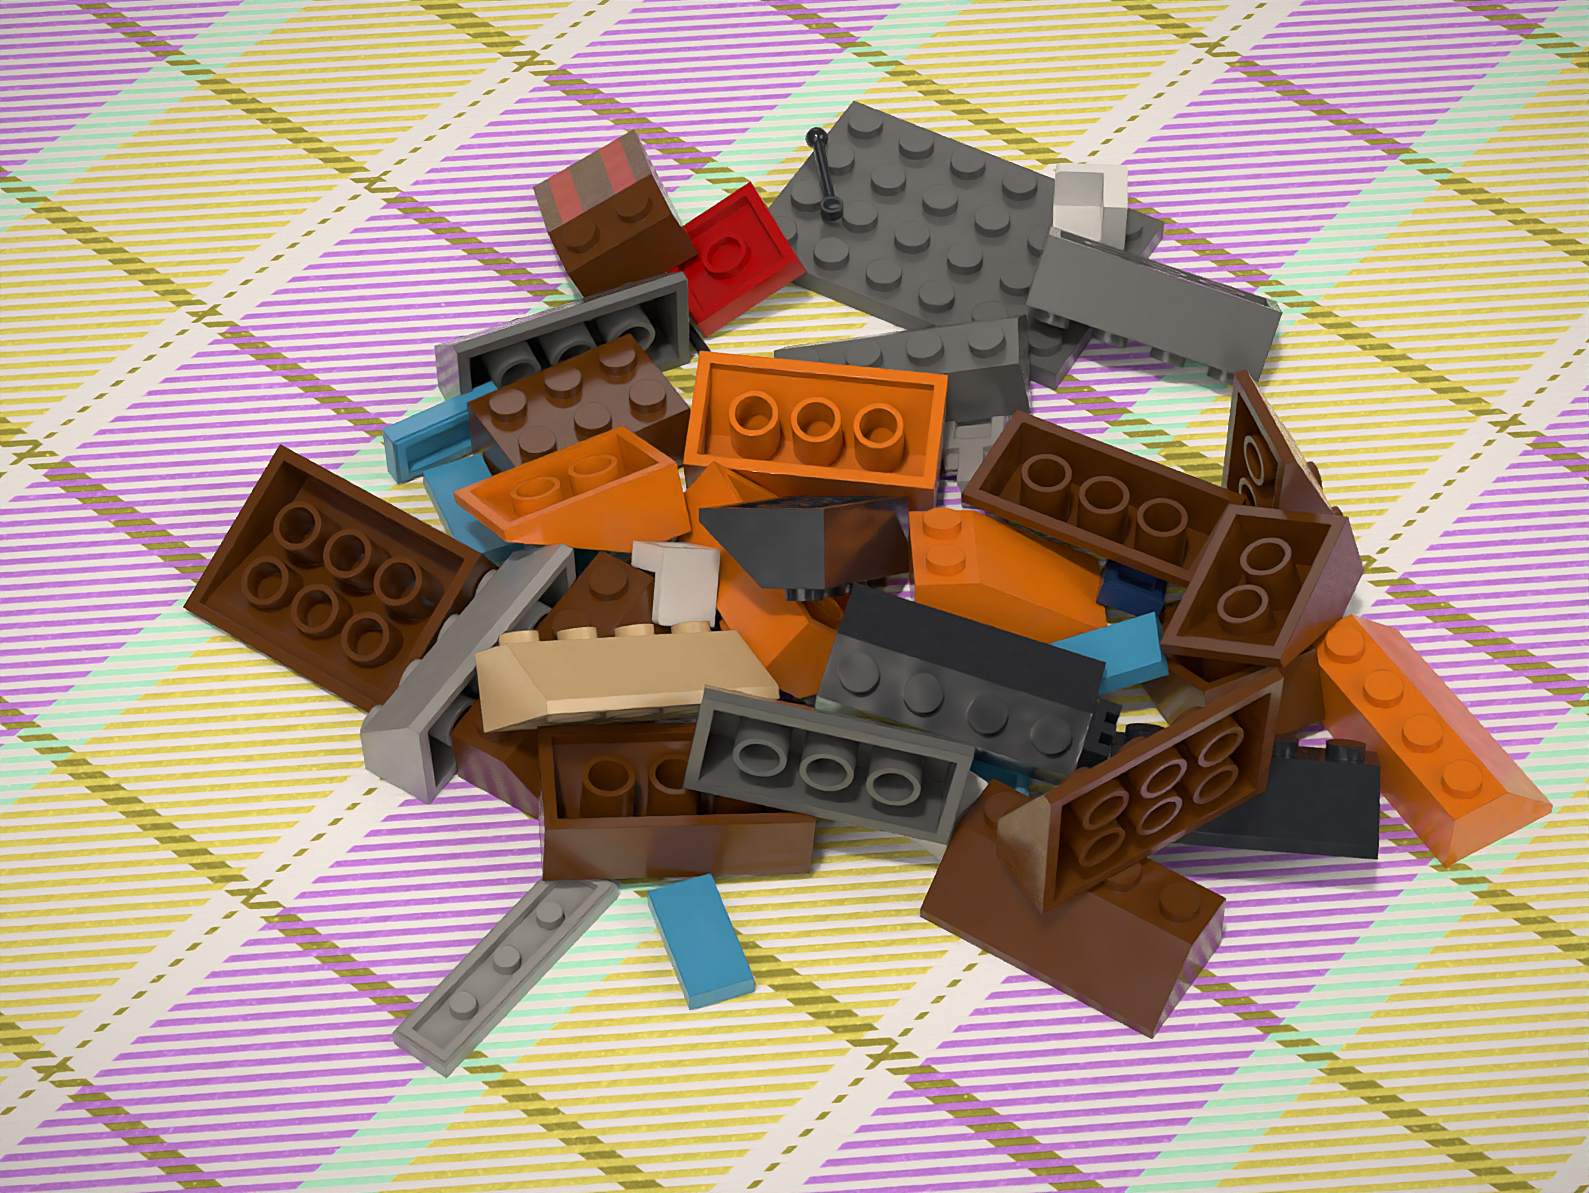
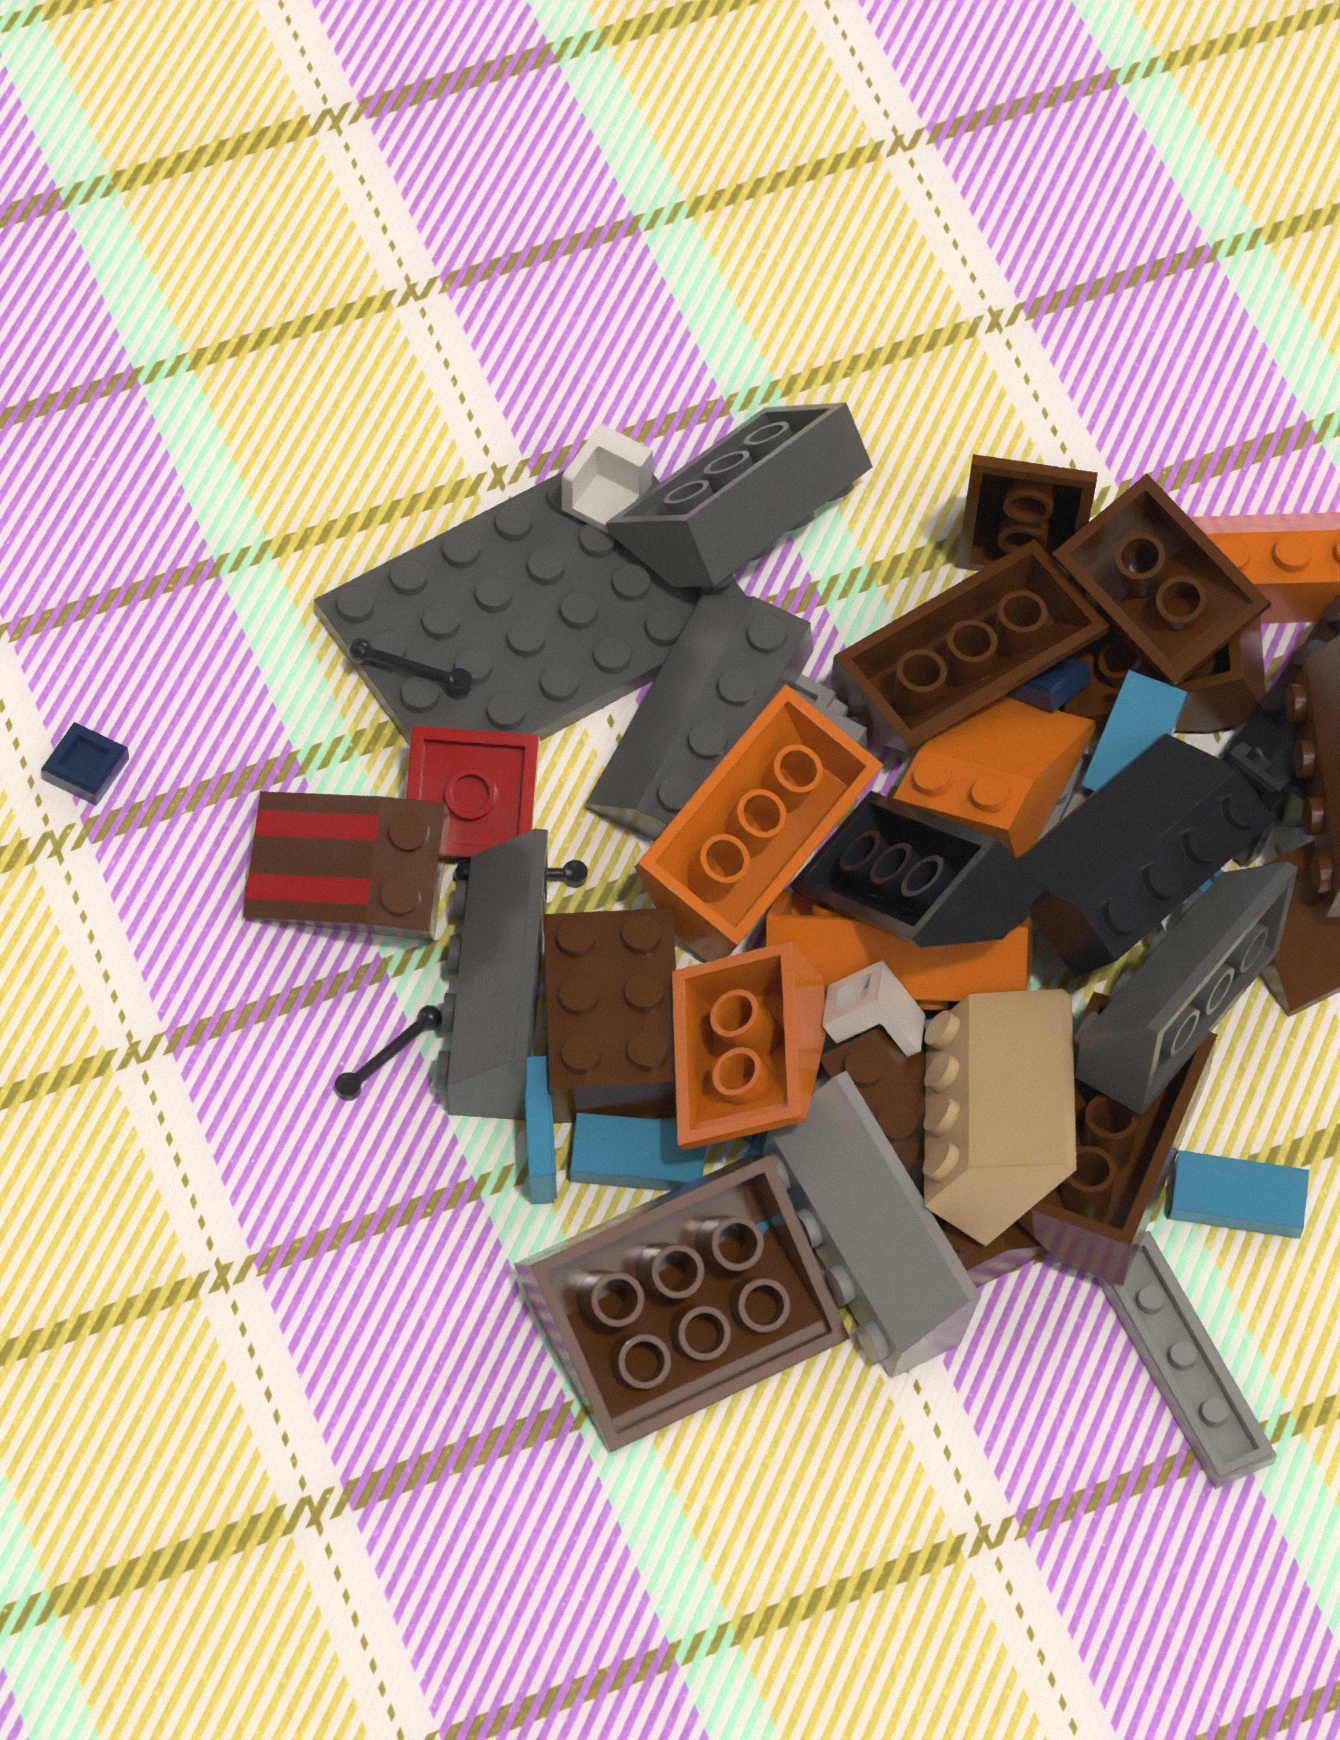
camera: 65 degrees left, 10 degrees up
none -> dark blue tile [41,722,130,806]
none -> black hinge [335,1005,442,1101]

